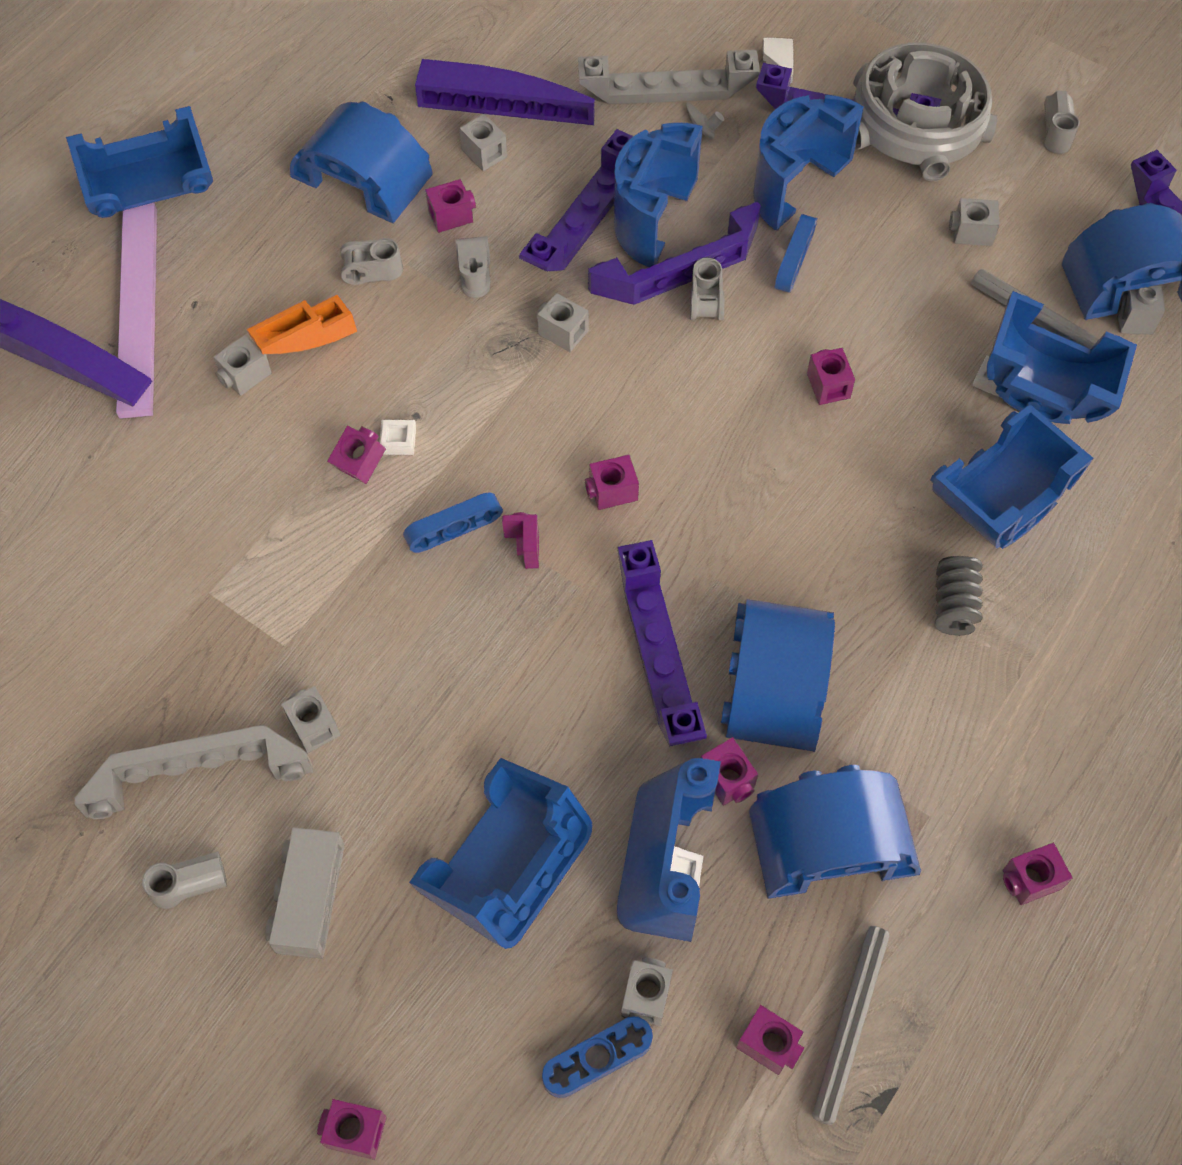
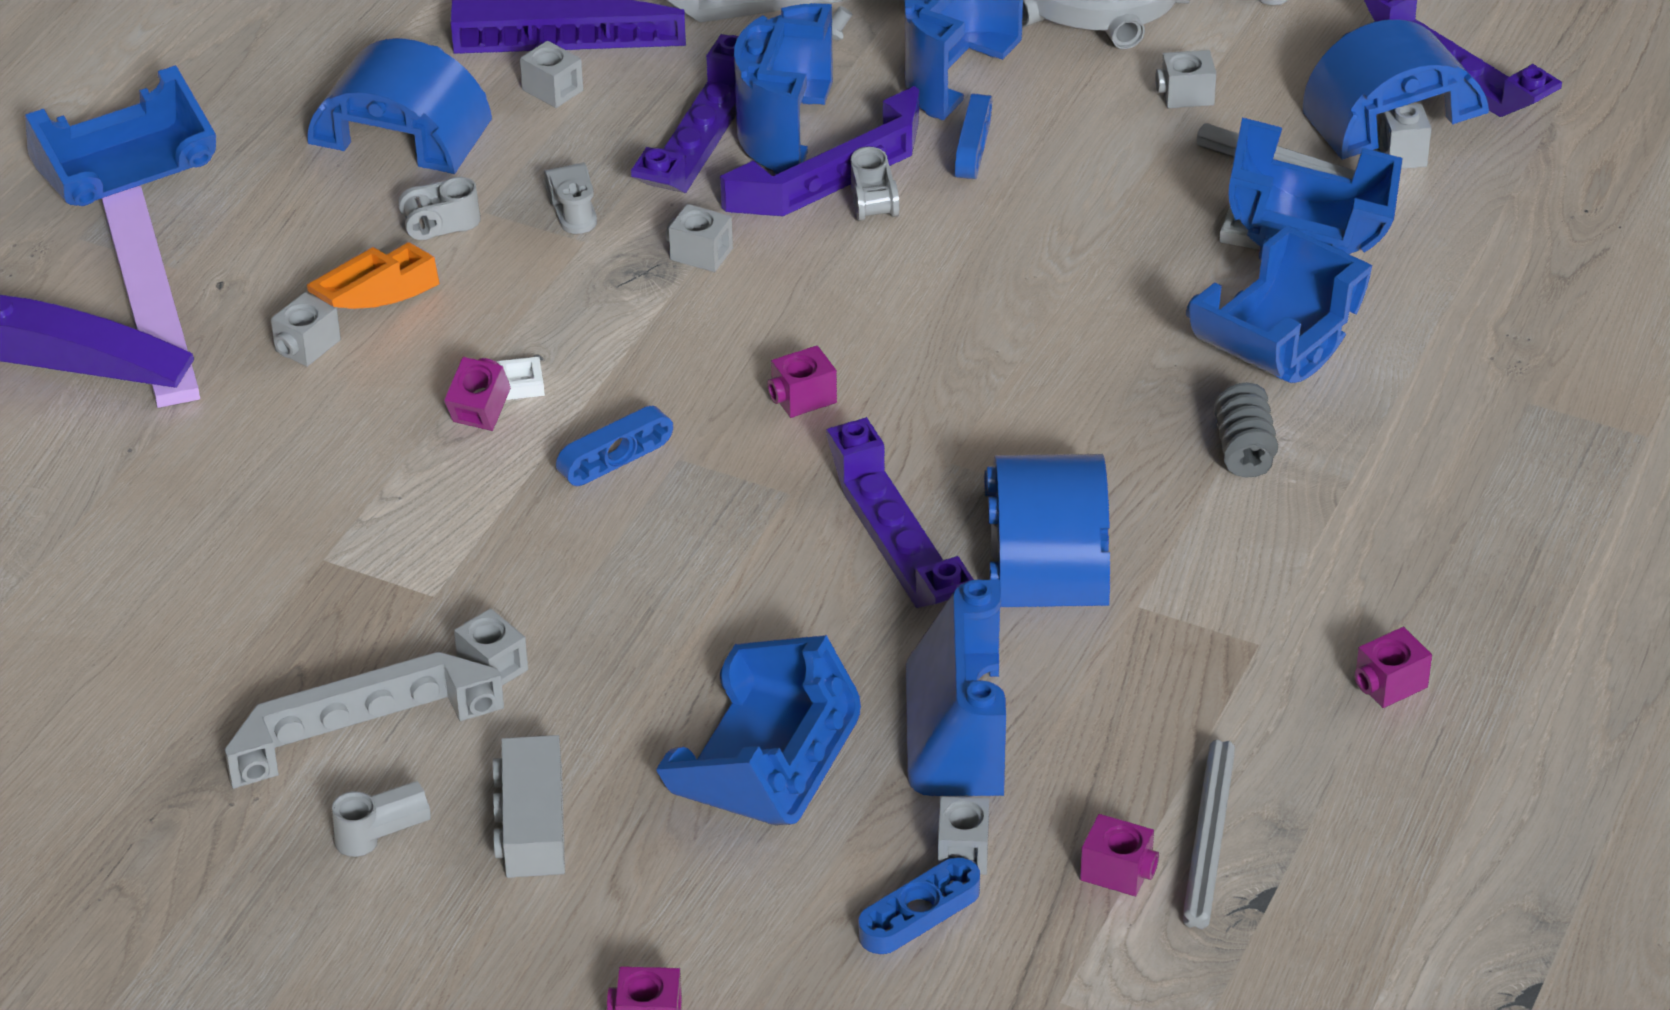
camera: 10 degrees left, 20 degrees down
magenta brick [425,179,476,233] -> none
magenta bracket [502,512,539,569] -> none
magenta brick [700,737,758,806] -> none
blue cylinder [749,765,921,899] -> none
magenta brick [807,347,856,405] -> none

